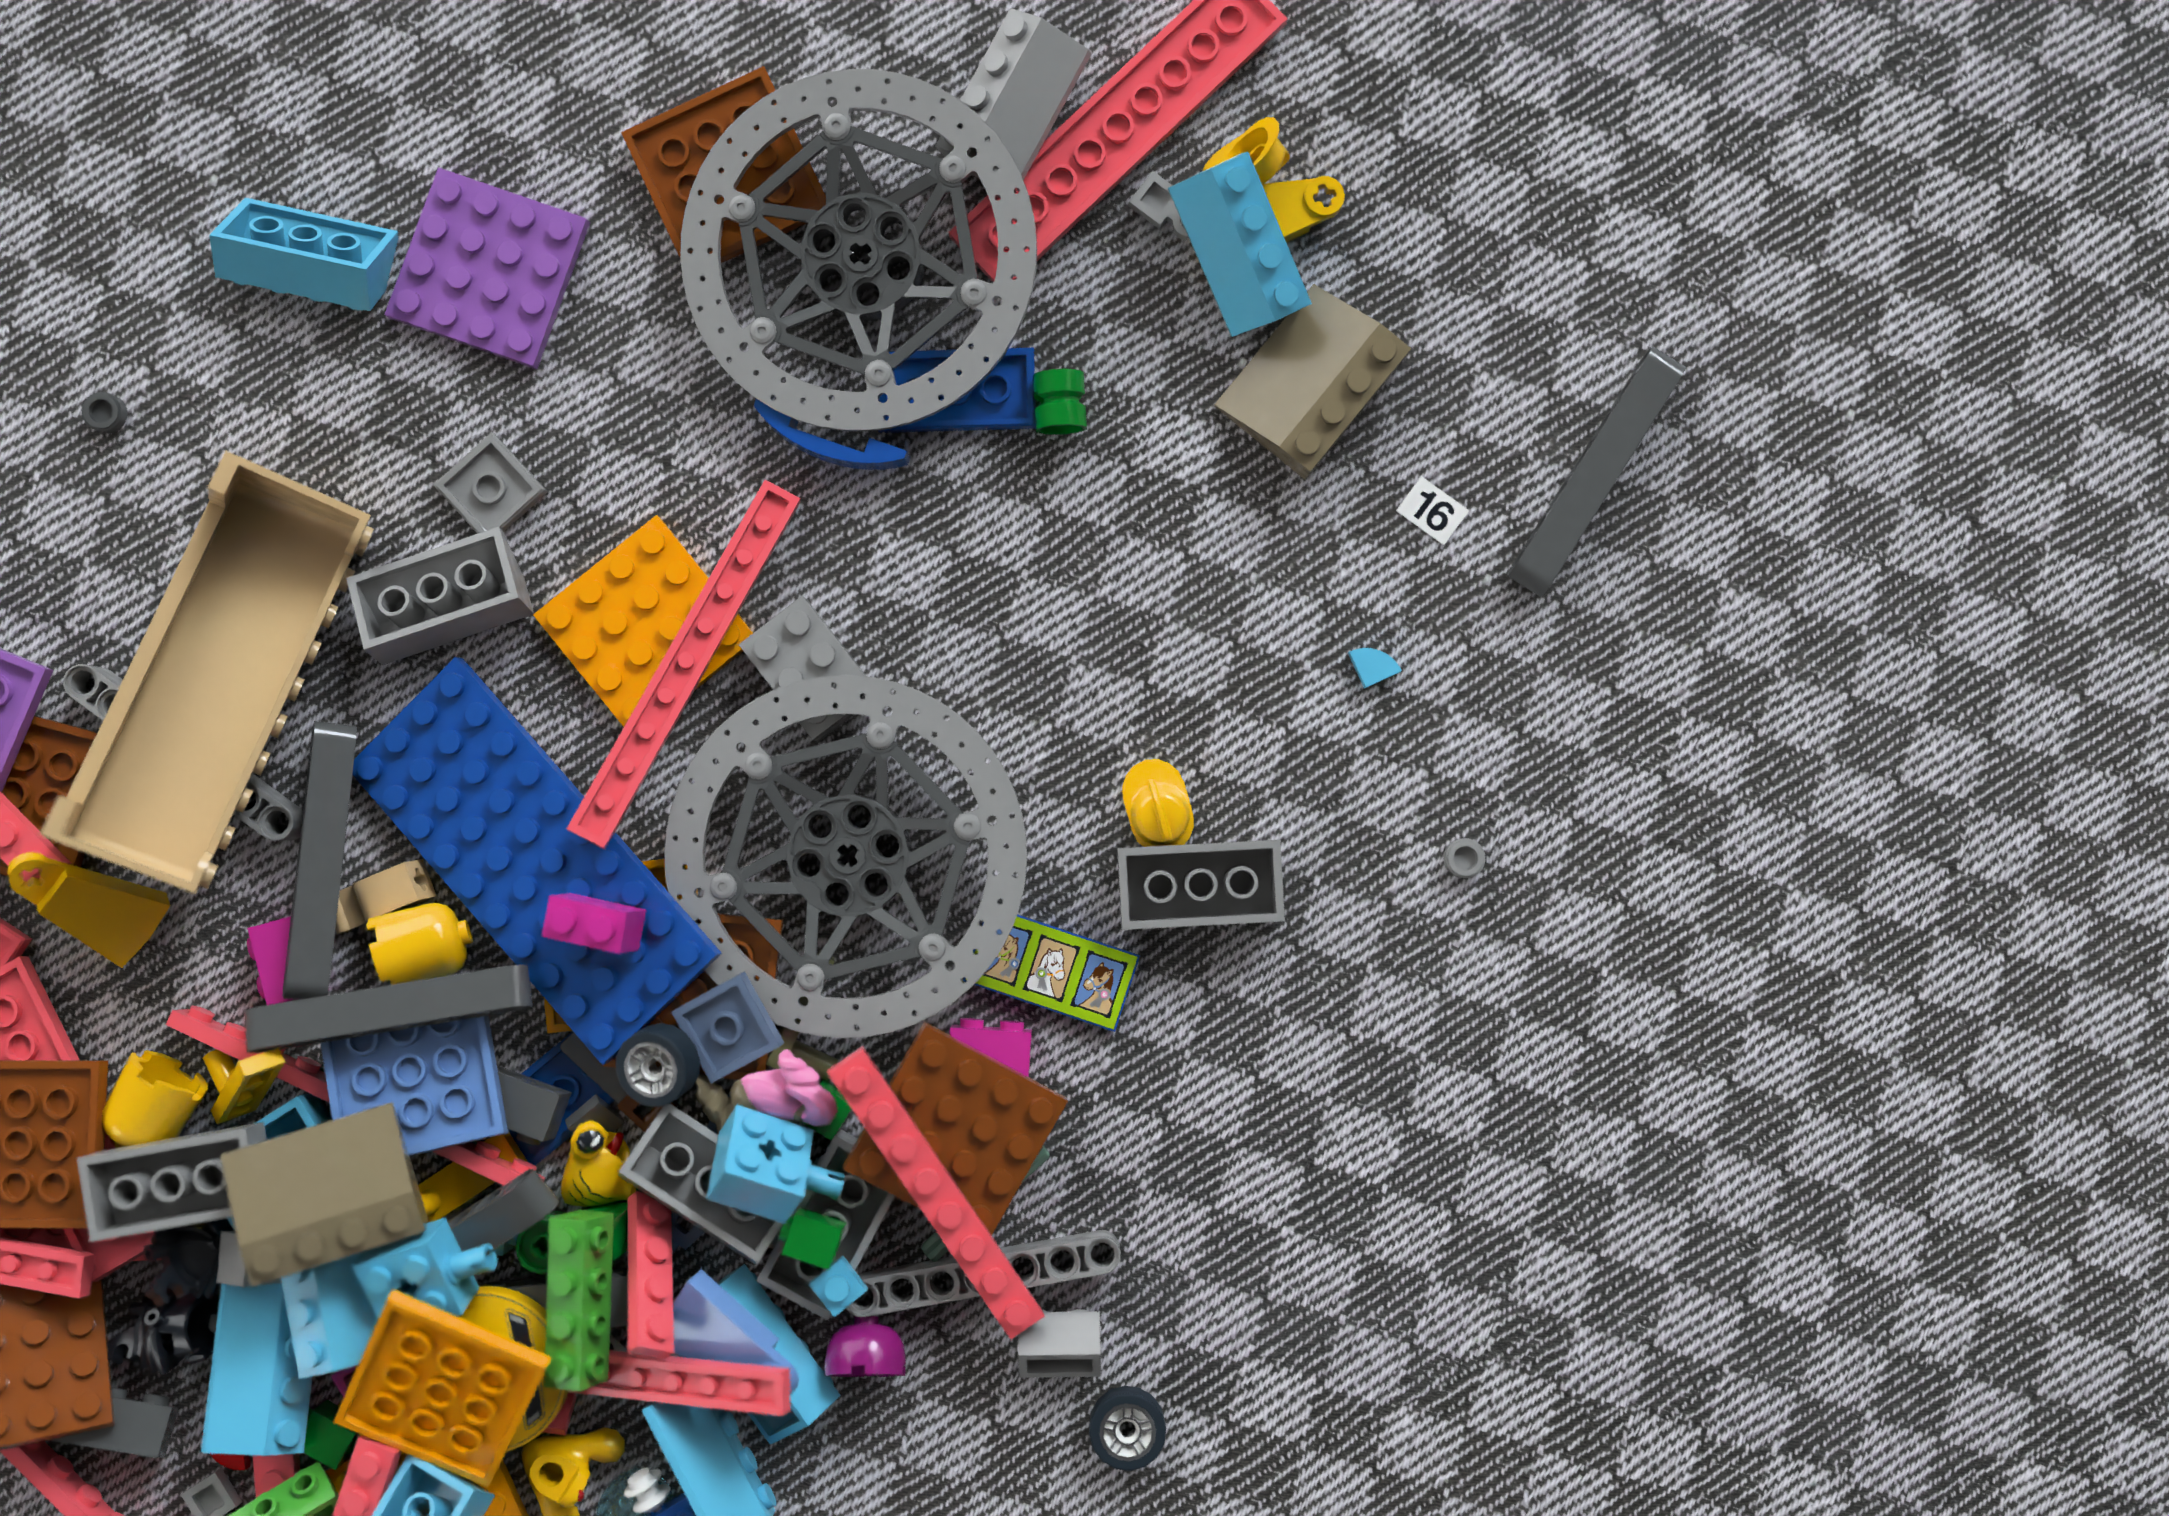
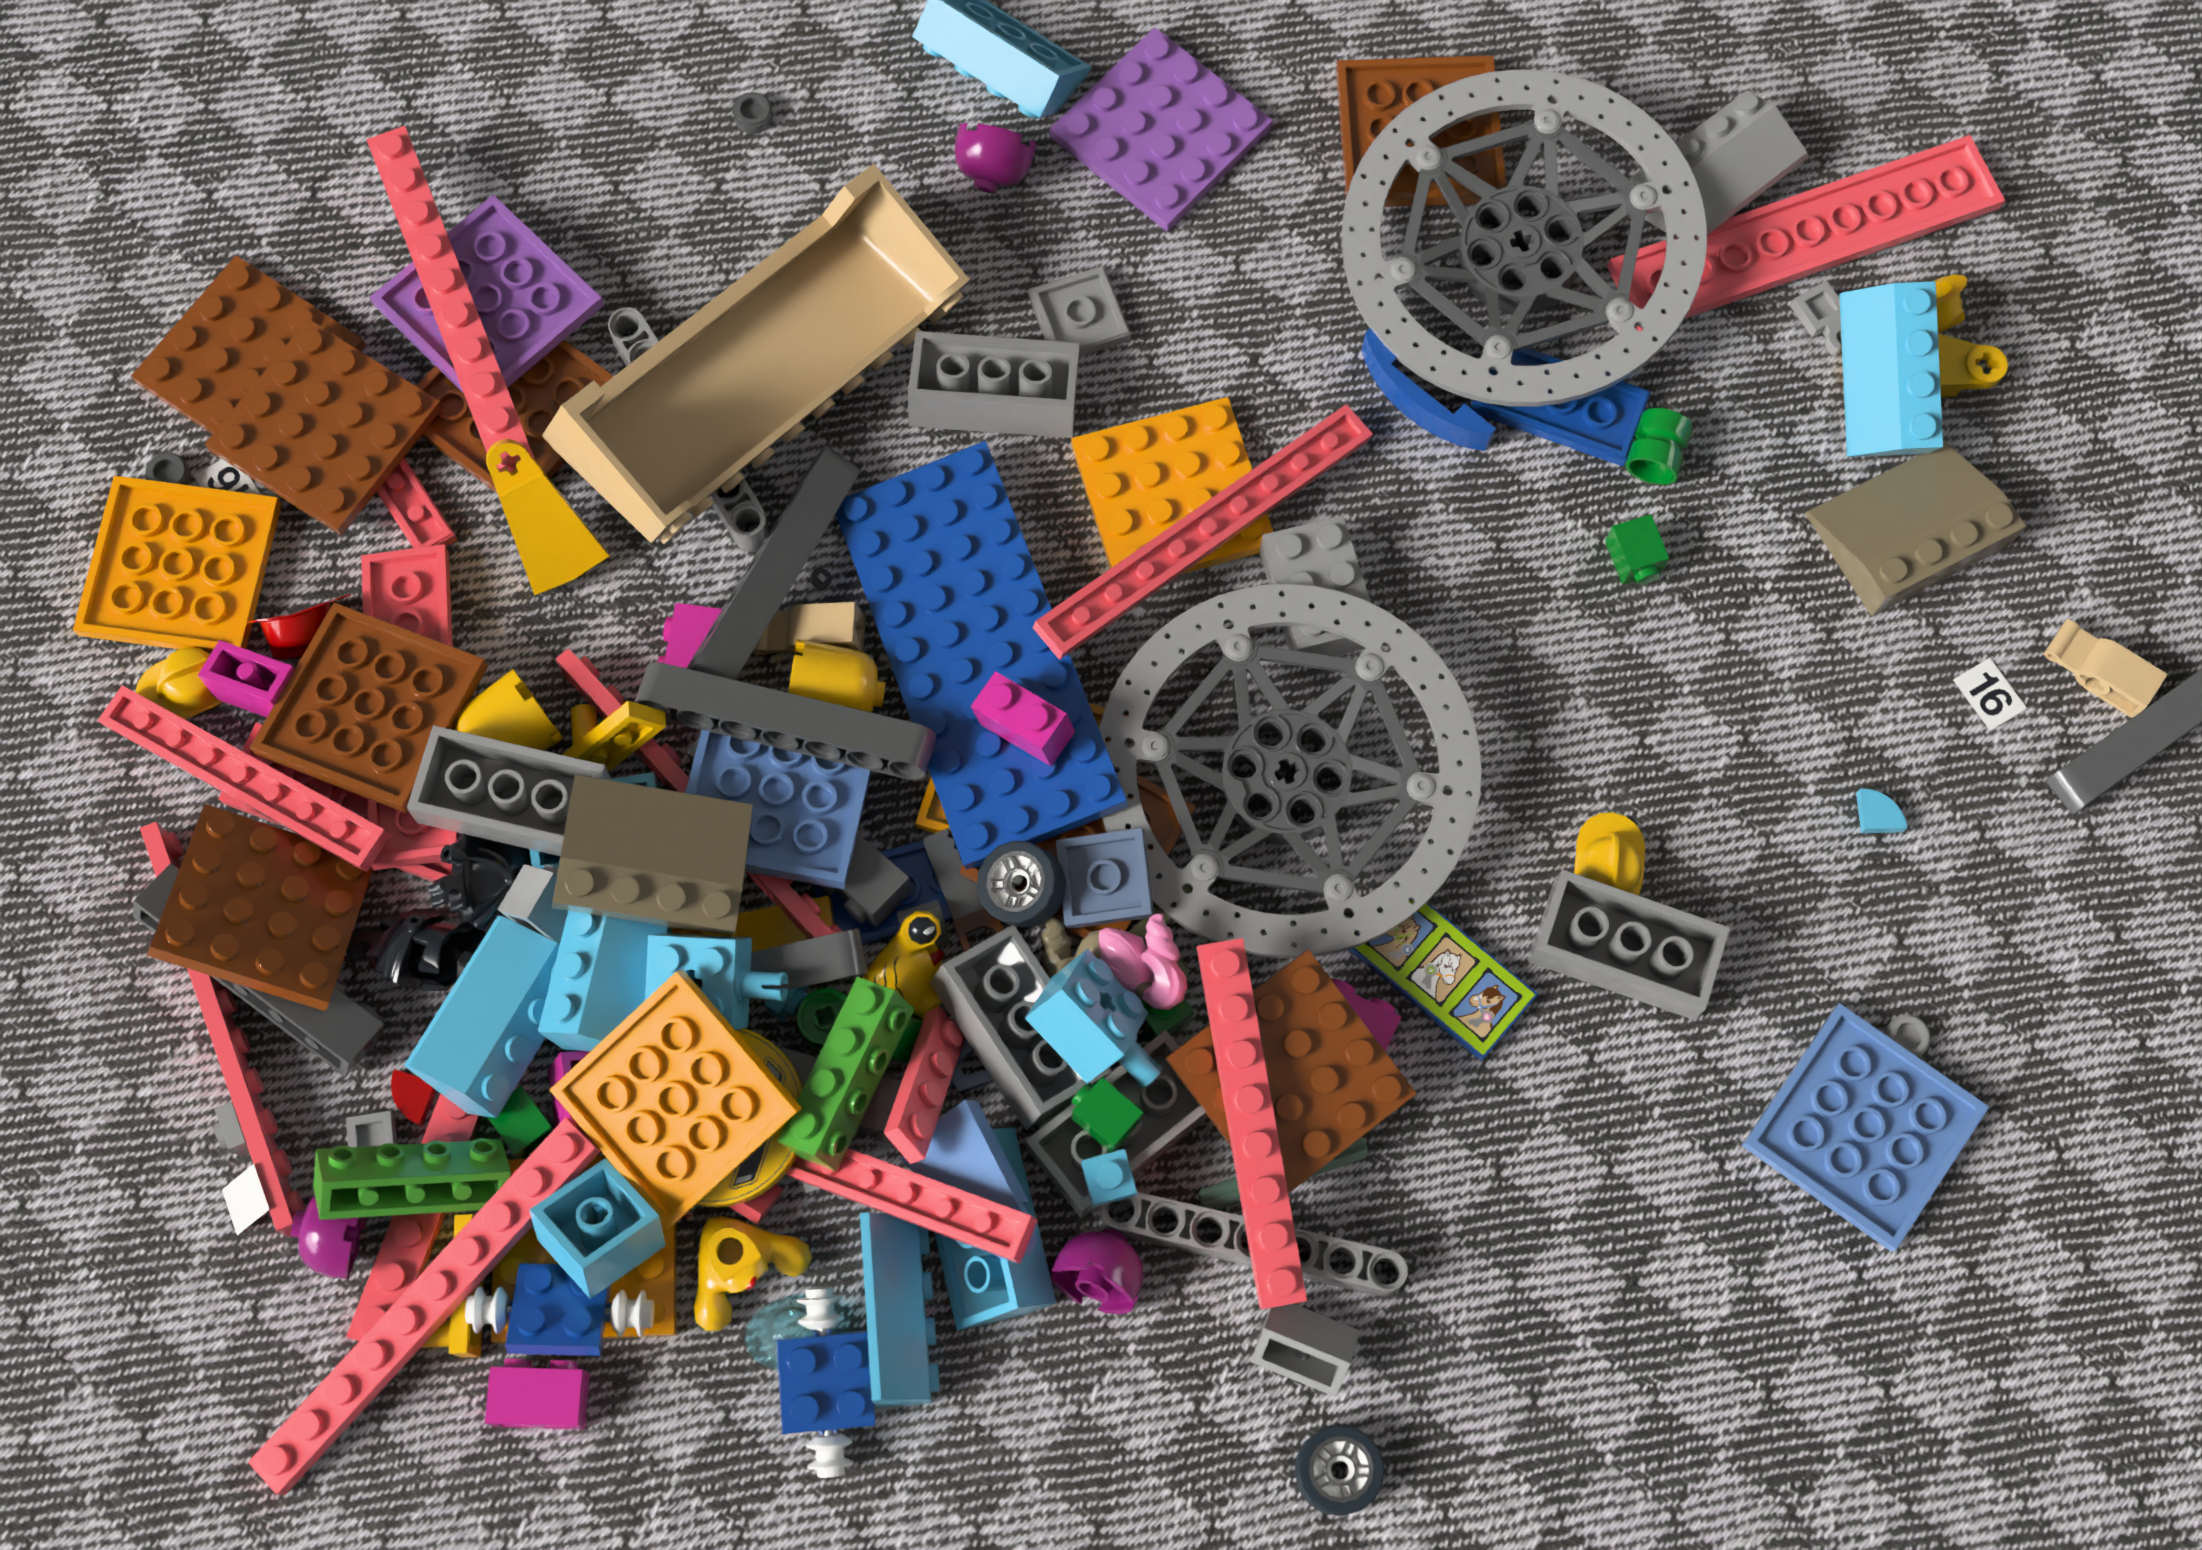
camera: 20 degrees right, 15 degrees down
none -> black piece [811,568,831,589]
none -> magenta cylinder [954,123,1036,194]
none -> green brick [1605,514,1670,585]
none -> medium blue plate [1741,1003,1989,1252]
none -> tan piece [2043,619,2168,718]

